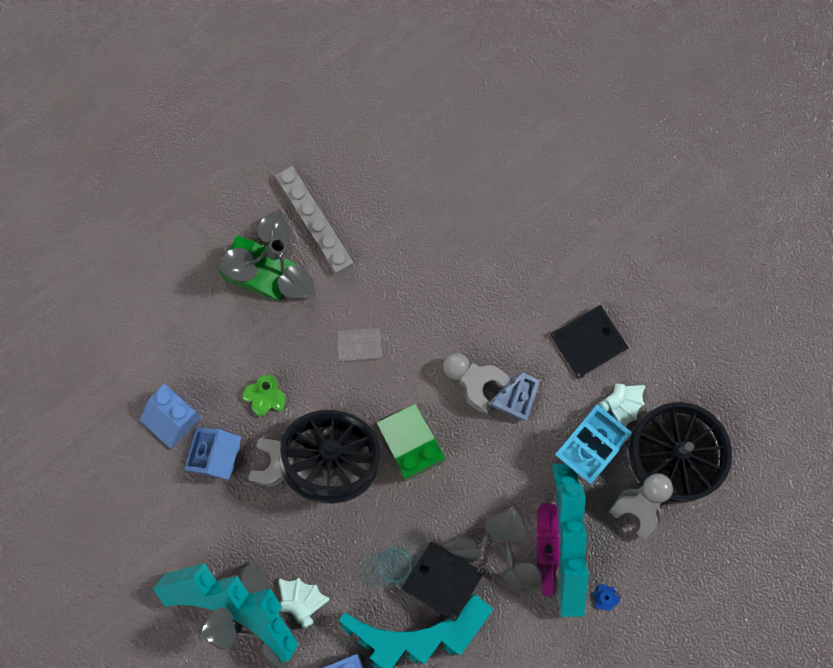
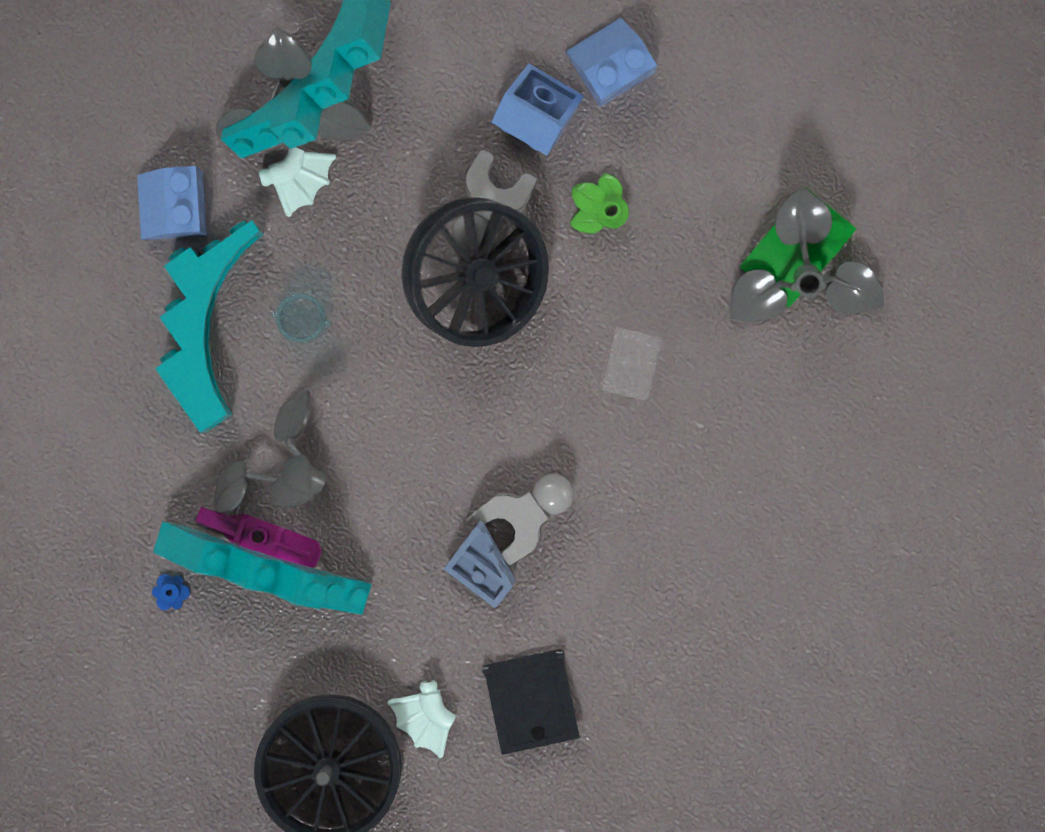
camera: 105 degrees right, 15 degrees up
light grey plate [275,166,354,276] -> none
slope [377,404,445,482] -> none
black container [401,542,485,622] -> none
medium azure bracket [555,404,632,484] -> none
light grey piece [609,474,673,540] -> none

